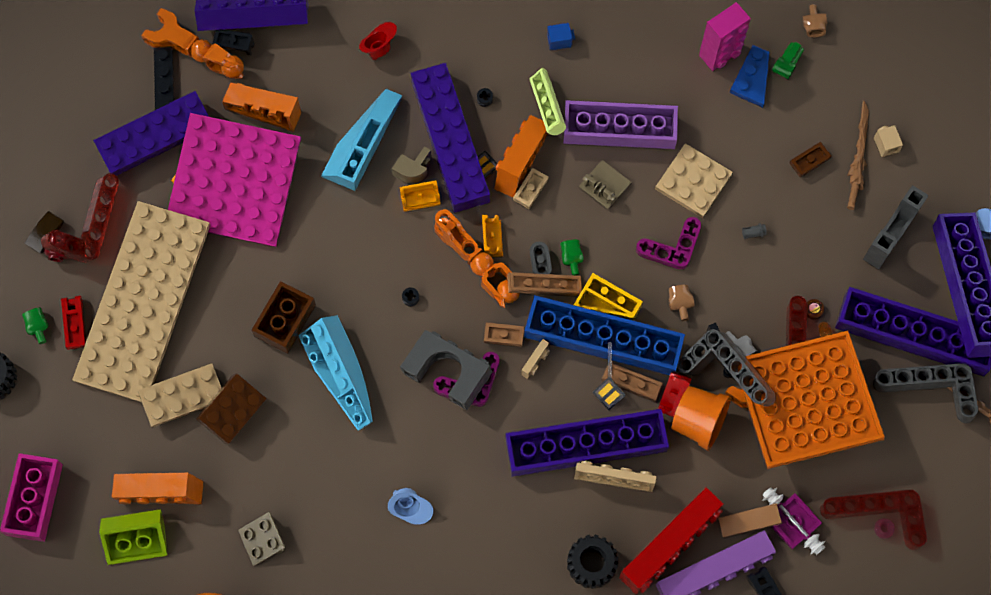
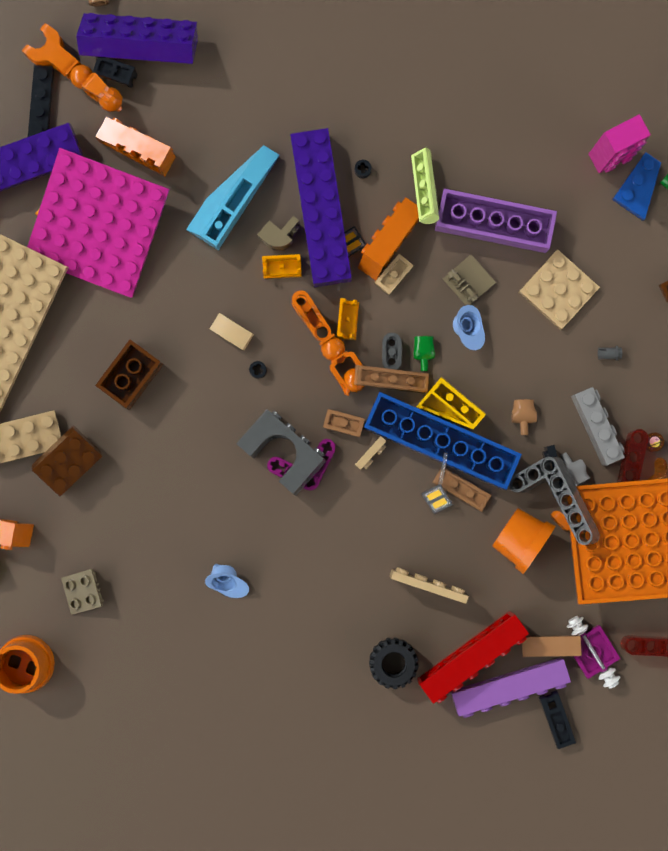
camera: 10 degrees right, 15 degrees up
medium azure wedge [298,315,373,431] -> none
red piece [359,22,397,60] -> none
dark purple brick [505,409,669,477] -> none
blue brick [547,23,575,50] -> none
magenta beam [636,217,701,270] -> none
red hinge [658,371,691,418] -> none
none -> tan slope [210,313,254,350]
none -> light blue piece [453,305,485,351]
none -> light grey brick [571,387,625,466]

